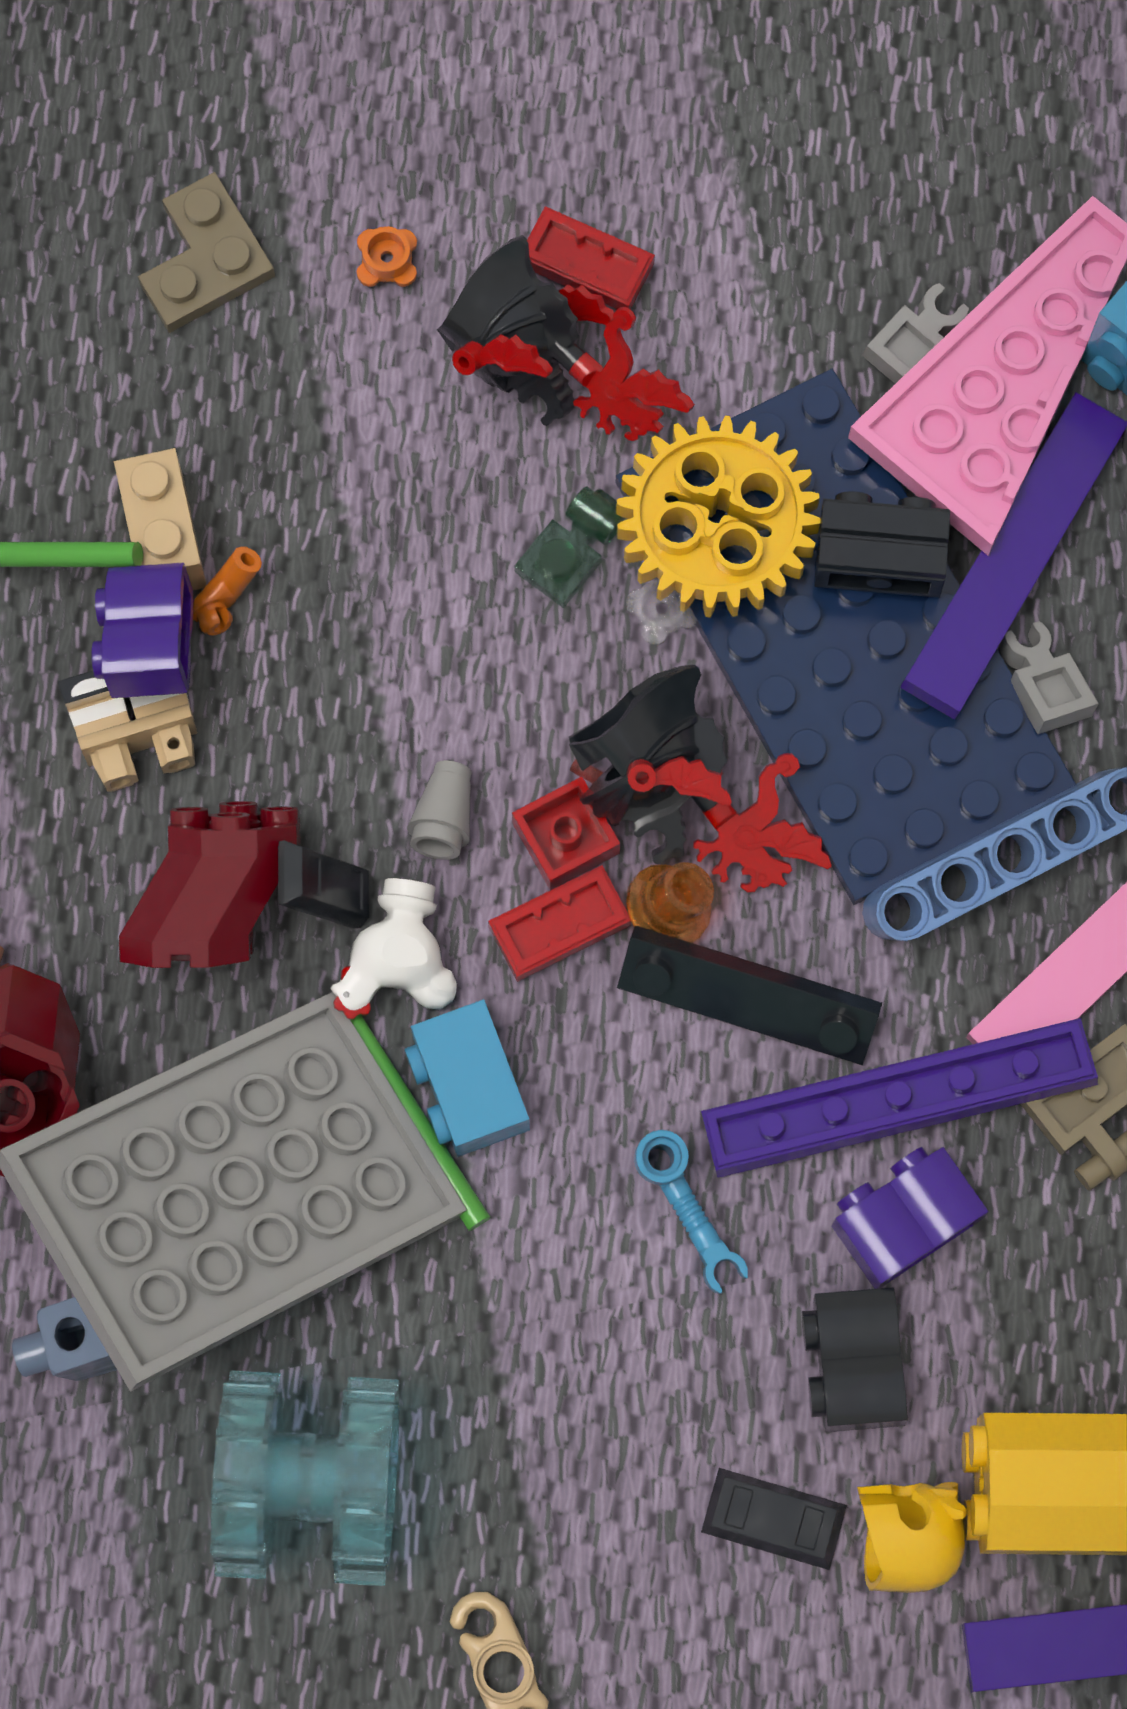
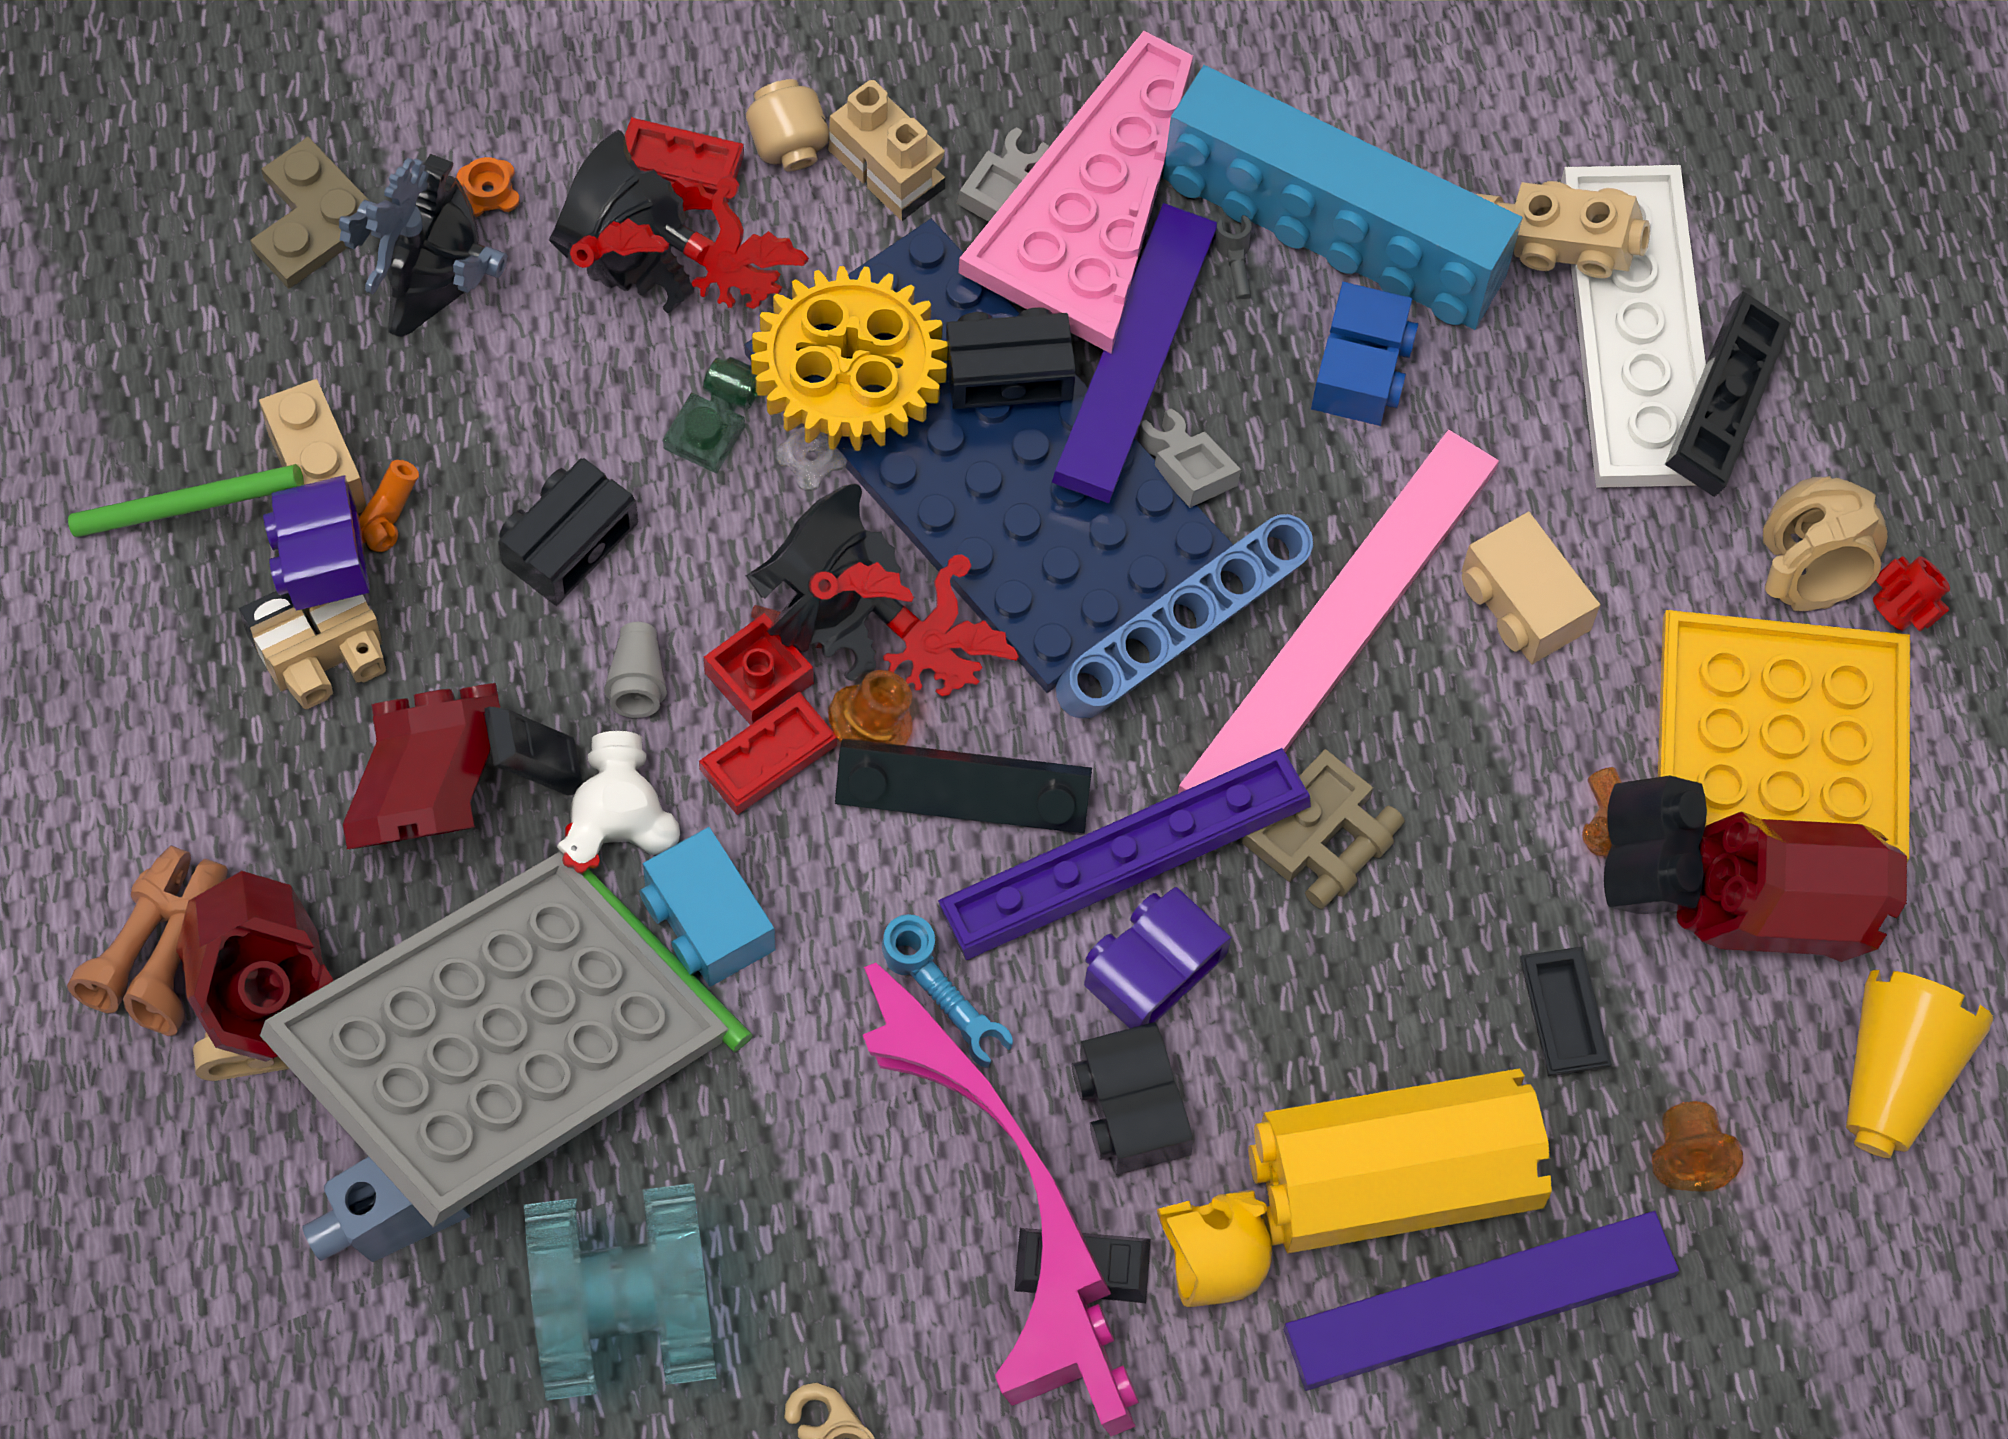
camera: 15 degrees left, 10 degrees down
none -> helmet [339,154,508,337]
none -> black brick [498,458,638,606]
none -> tan head [746,79,829,172]
none -> tan hips [828,80,945,221]
none -> dark pink slope [863,962,1139,1437]

